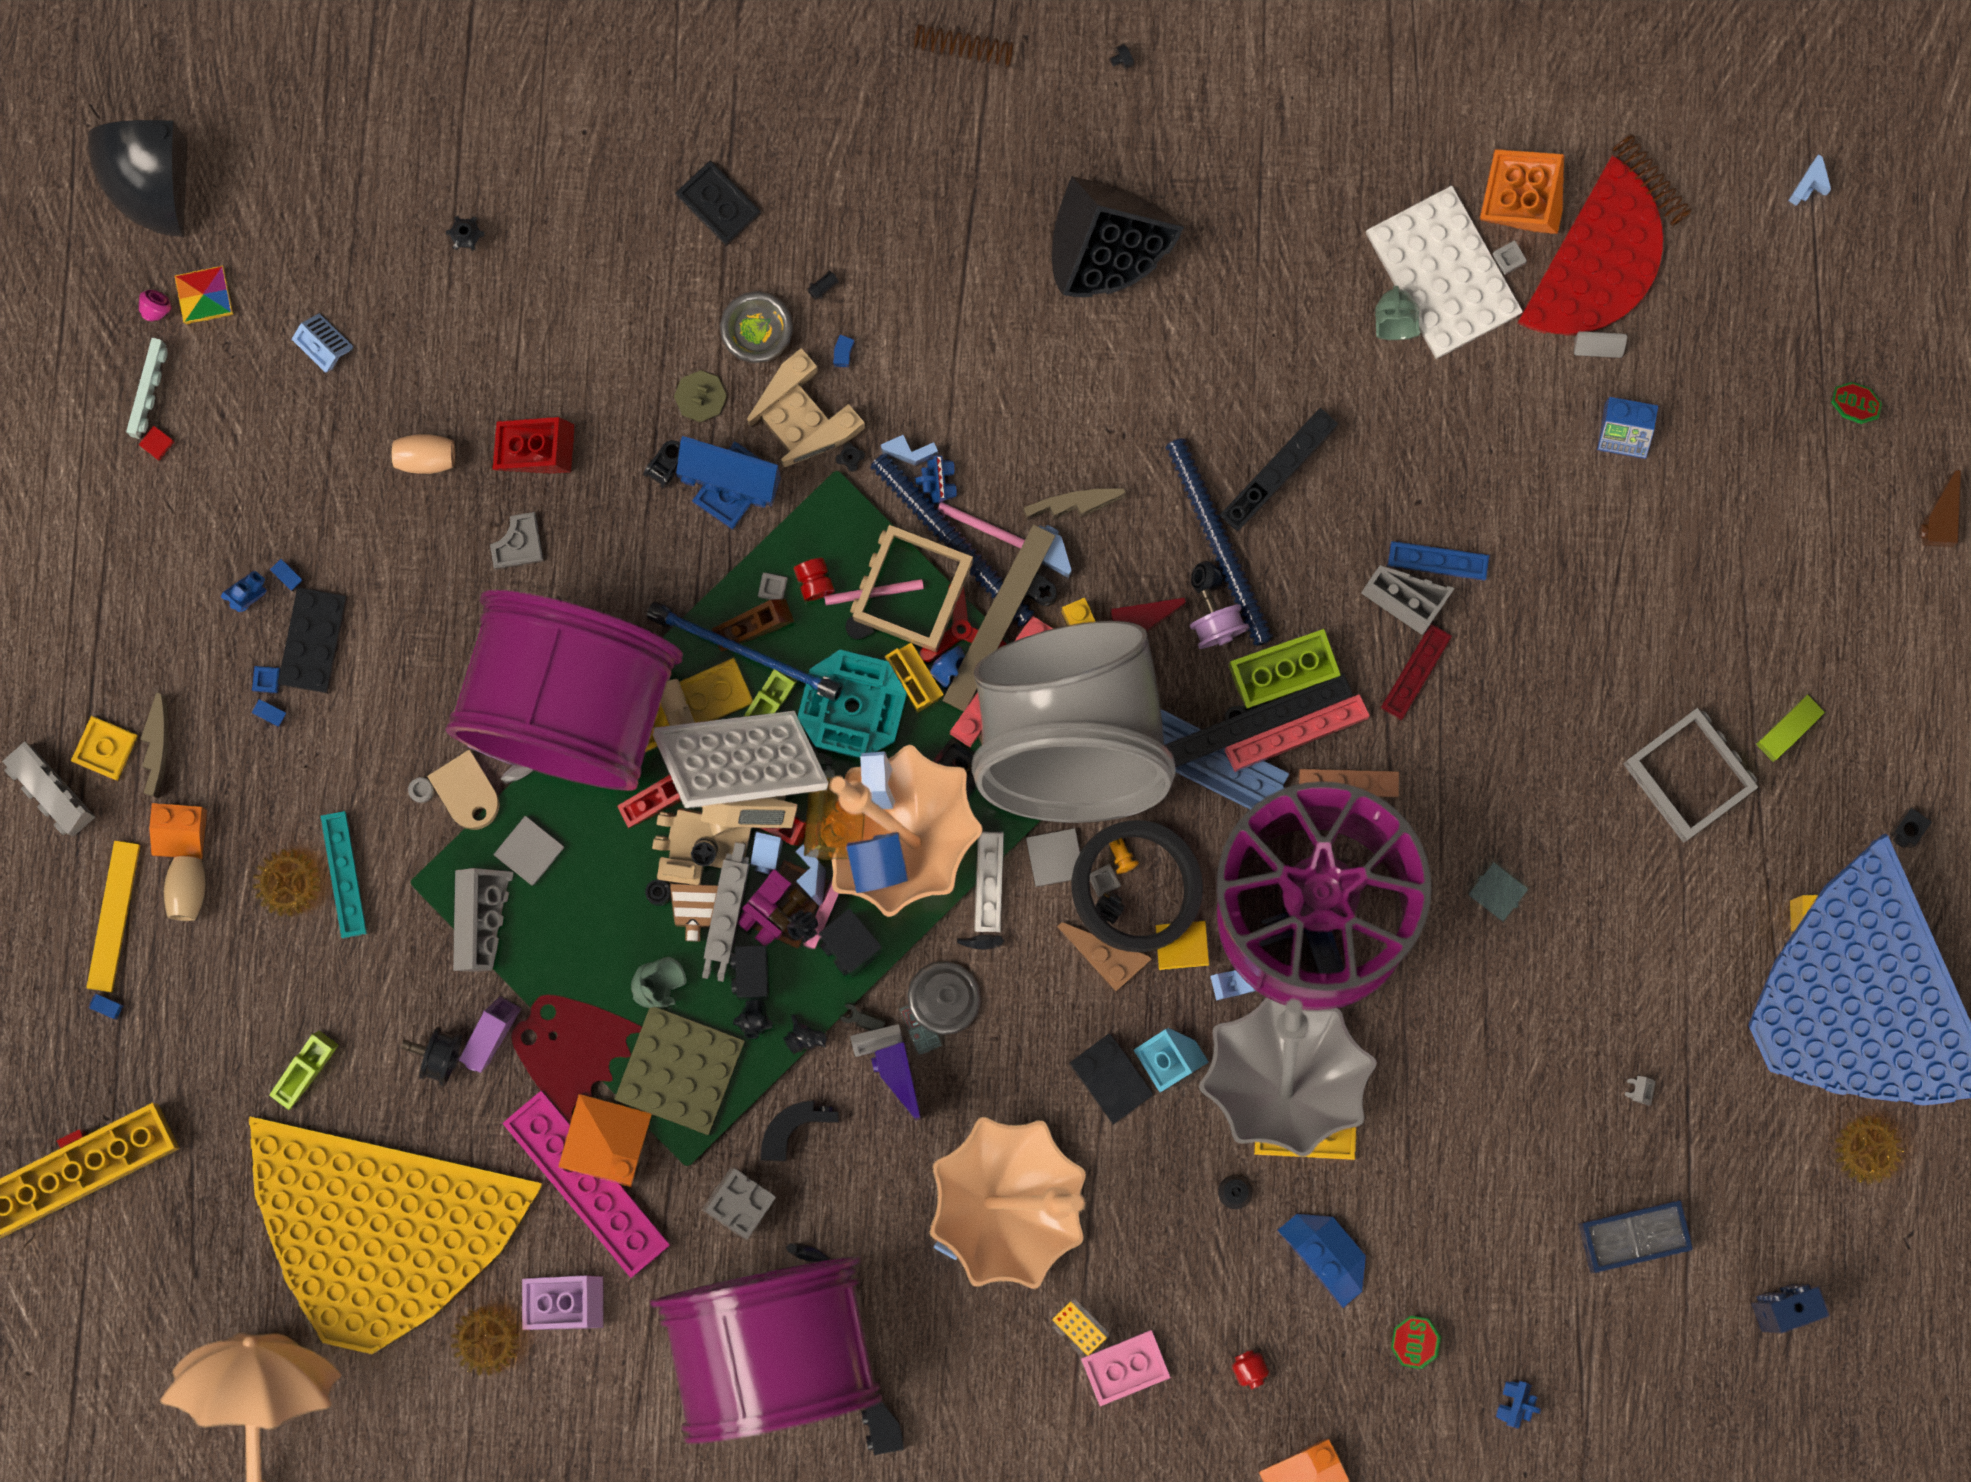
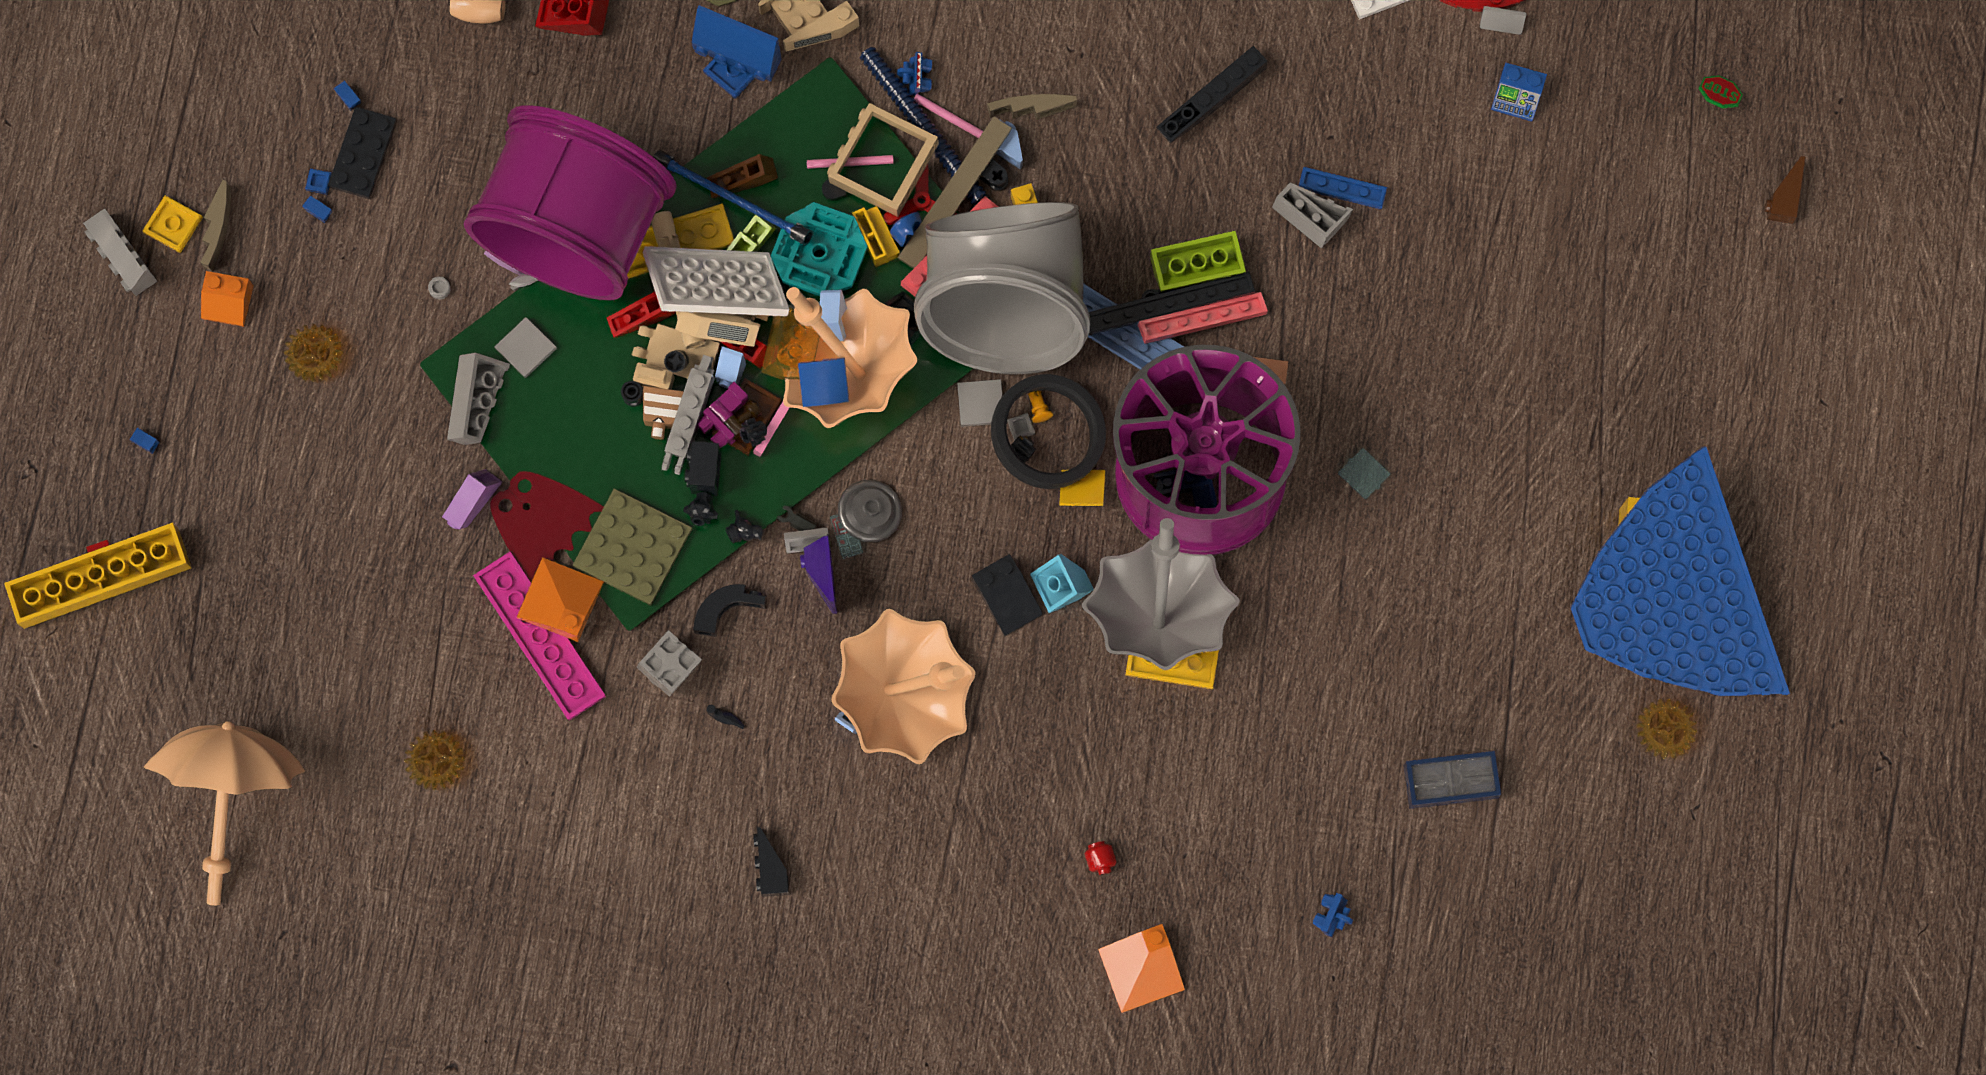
camera: 10 degrees right, 5 degrees down
yellow tile [86,841,141,993] -> none
tan piece [164,856,206,921] -> none
blue hips [221,571,267,612] -> none
yellow piece [249,1117,542,1354] -> none
lime slope [269,1030,338,1110] -> none
teal plate [320,811,367,939] -> none
black wheel [401,1026,462,1087] -> none
tan tile [427,750,500,830] -> none
light grey tile [490,512,544,570] -> none
lavender slope [522,1276,603,1330] -> none
sand green helmet [631,957,686,1008] -> none
black piece [643,440,680,489] -> none
magenta wheel [650,1256,882,1443] -> none
light grey tile [758,573,788,600] -> none
red wheel [794,558,835,601] -> none
light blue slope [796,845,826,906] -> none
black piece [818,908,883,978] -> none
black plate [836,443,865,472] -> none
light blue slope [881,435,938,466] -> none
black bar [957,935,1005,950] -> none
white tile [974,831,1003,932] -> none
slope [1052,1298,1110,1356] -> none
medium nougat wing [1057,922,1152,992] -> none
bright pink plate [1081,1330,1170,1406] -> none
dark red slope [1110,598,1185,632] -> none
dark blue piece [1165,438,1274,646] -> none
lavender wheel [1190,588,1250,649] -> none
black cone [1191,560,1223,594] -> none
light blue slope [1210,970,1256,1000] -> none
black cone [1218,1175,1252,1209] -> none
blue wedge [1277,1214,1366,1308] -> none
dark red tile [1380,624,1452,721] -> none
piece [1391,1316,1441,1369] -> none
light grey window [1623,708,1758,843] -> none
light grey tile [1625,1076,1656,1106] -> none
dark blue brick [1751,1283,1829,1333] -> none
lime slope [1756,695,1825,762] -> none
black brick [1890,807,1932,849] -> none

